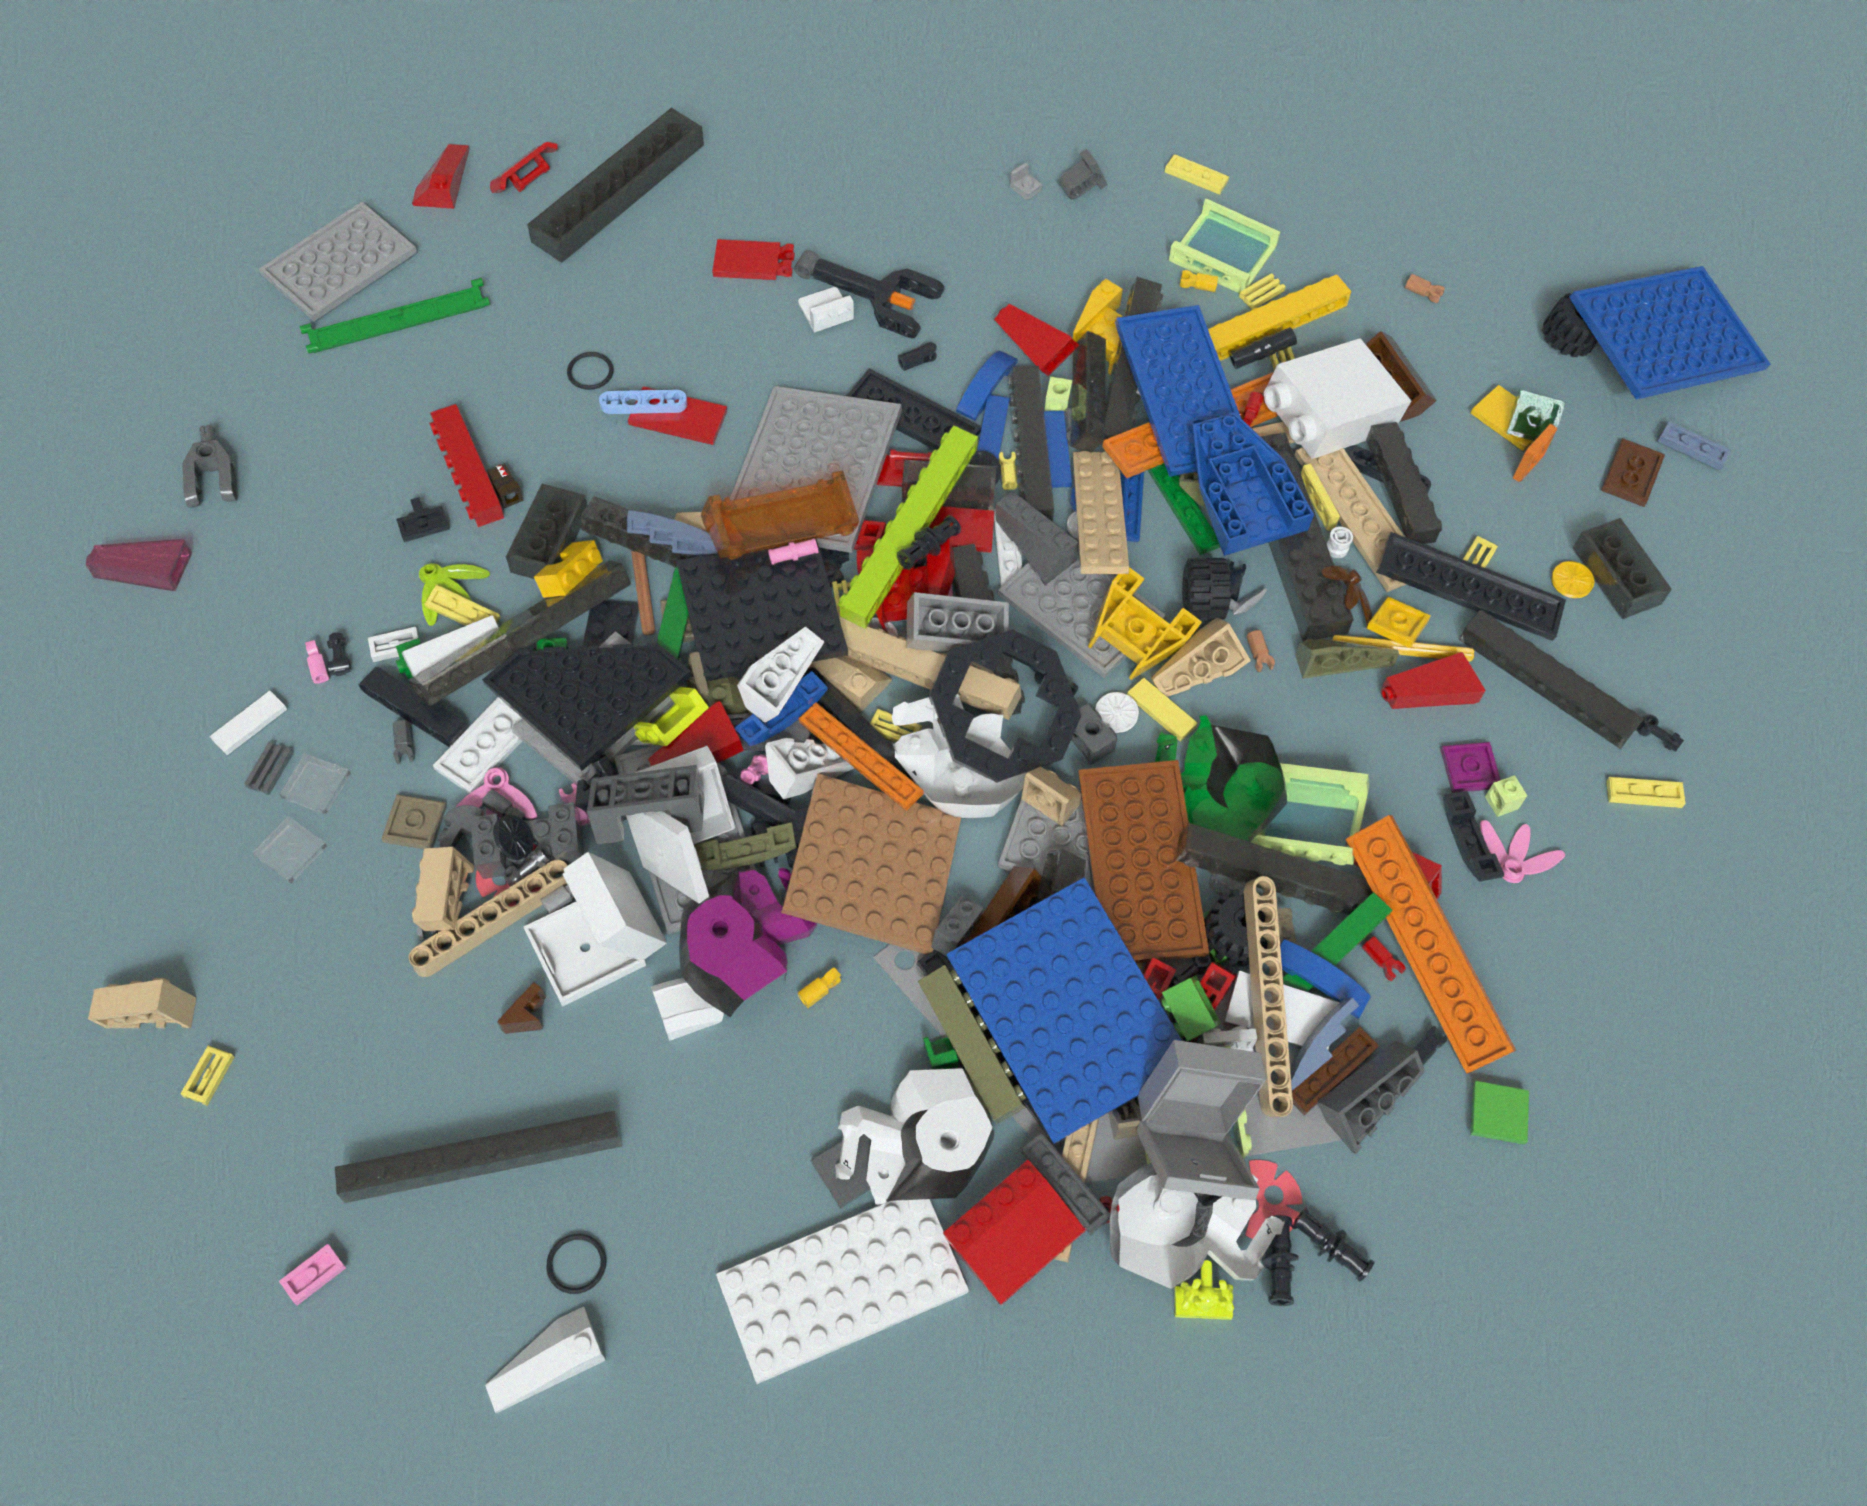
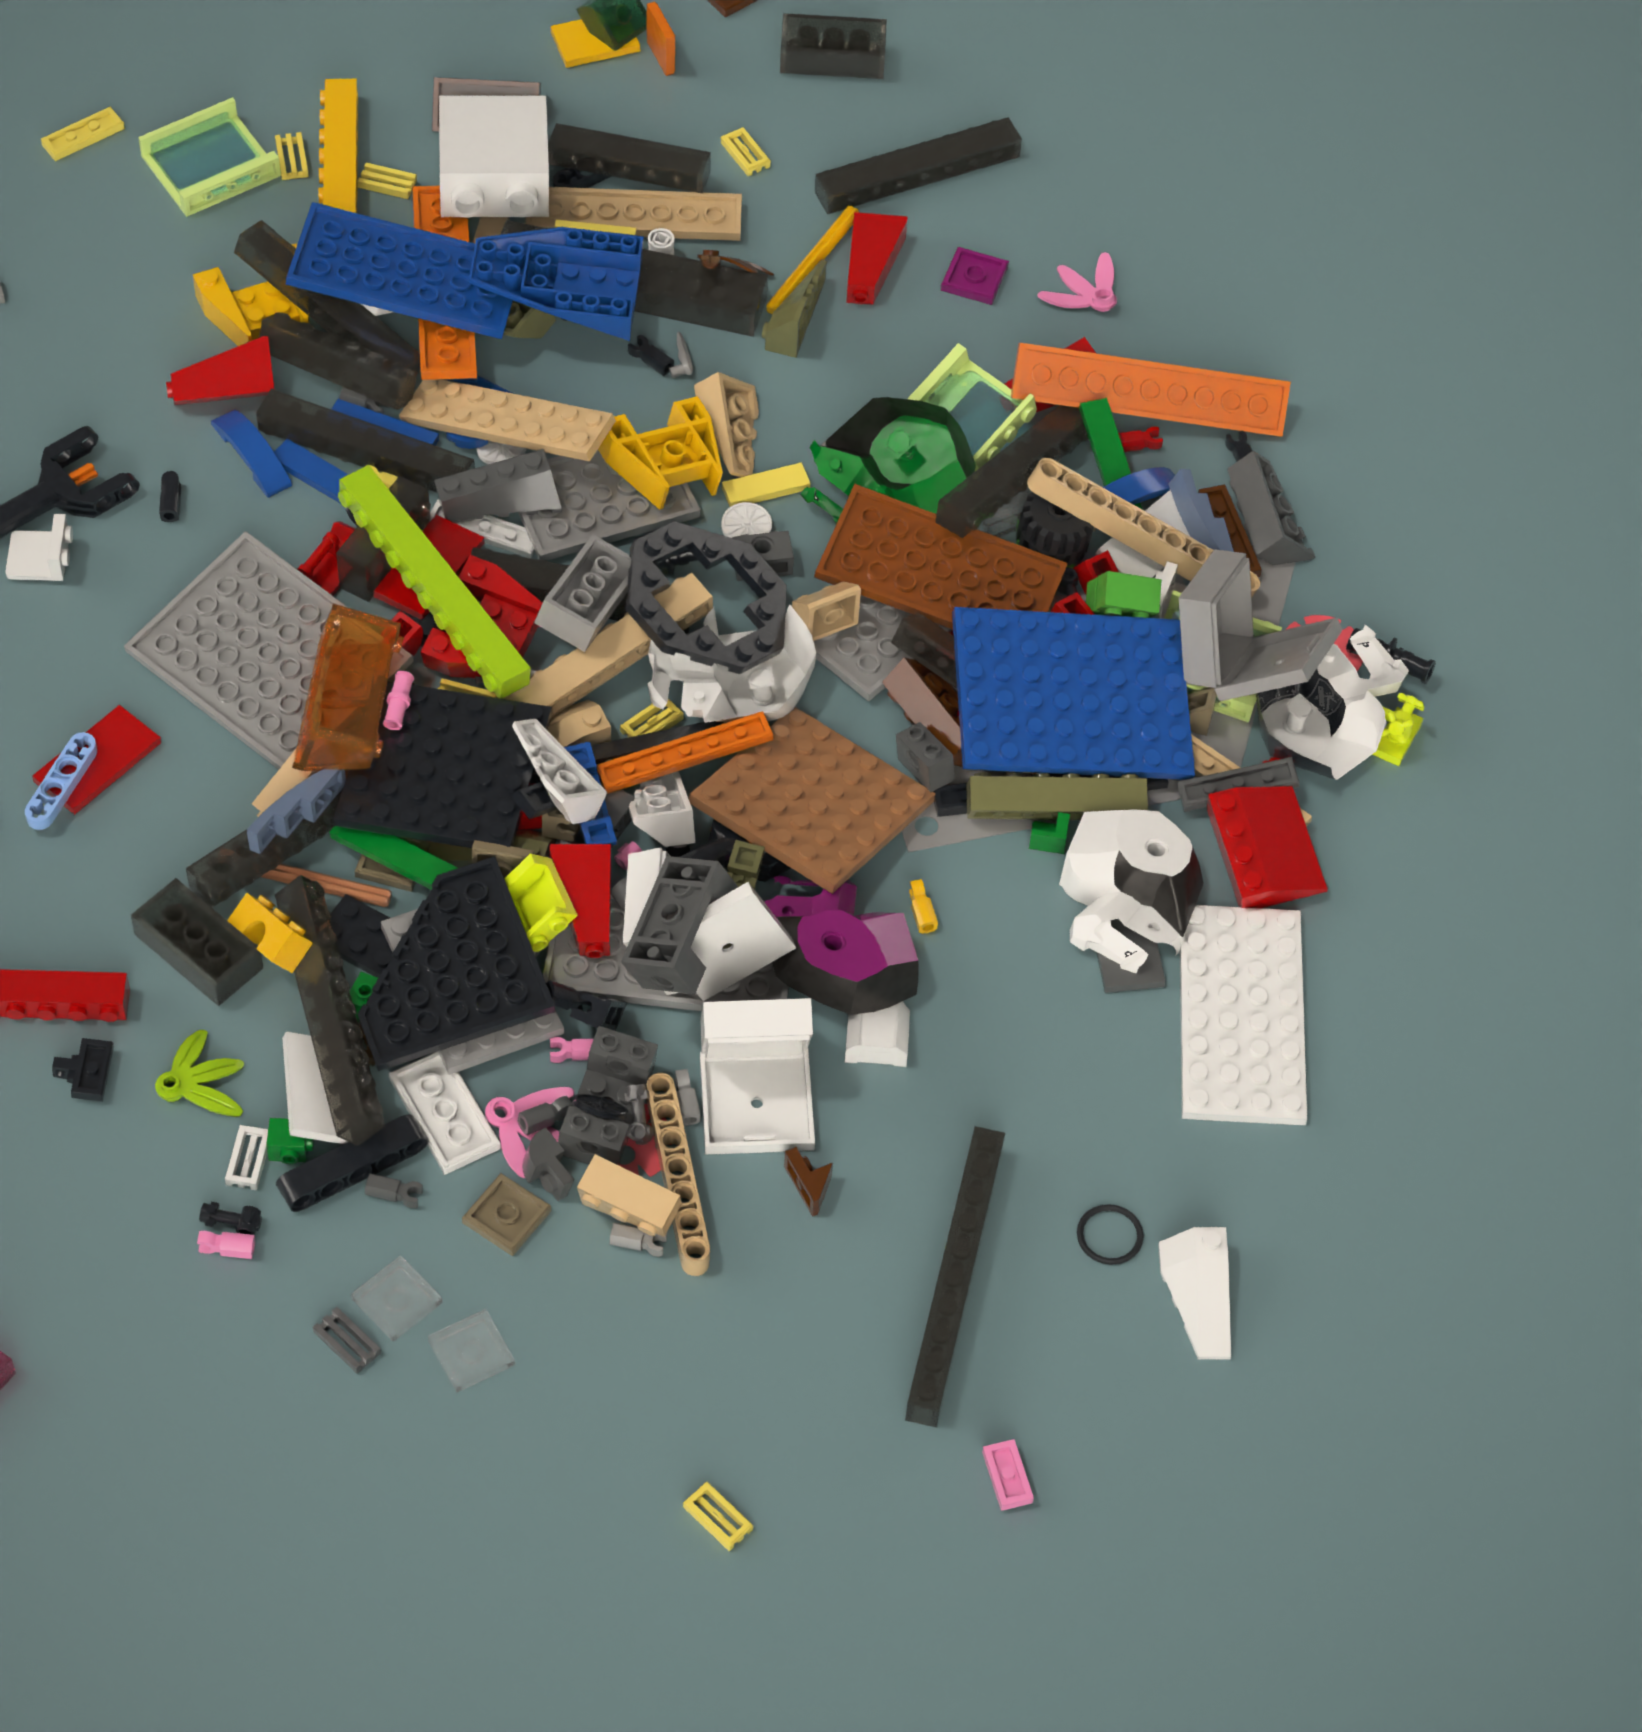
camera: 65 degrees left, 5 degrees down
tan wedge [88,978,197,1028] -> none
white tile [209,691,287,755] -> none
light yellow tile [425,584,501,626] -> none
dark brown leg [487,463,524,509] -> none
black plate [846,368,981,450] -> none
black piece [897,516,961,570] -> none
yellowish green brick [1044,377,1072,411] -> none
dark grey tile [1059,149,1108,199] -> none
green tile [1147,463,1220,555] -> none
yellow bar [1180,270,1218,292] -> none
black wheel [1182,558,1231,620] -> none
black axle [1229,327,1297,369] -> none
red bar [1243,392,1264,427] -> none
nougat bar [1246,630,1275,672] -> none
black piece [1291,1207,1375,1282] -> none
yellow tile [1367,597,1431,648] -> none
black plate [1376,532,1566,641] -> none
nougat bar [1405,274,1445,303] -> none
black slope [1443,791,1505,882] -> none
bright green tile [1471,1081,1529,1145] -> none
yellowish green brick [1485,775,1527,817] -> none
yellow wheel [1551,561,1595,598] -> none
light yellow tile [1606,777,1685,808] -> none
black bar [1637,714,1684,752] -> none

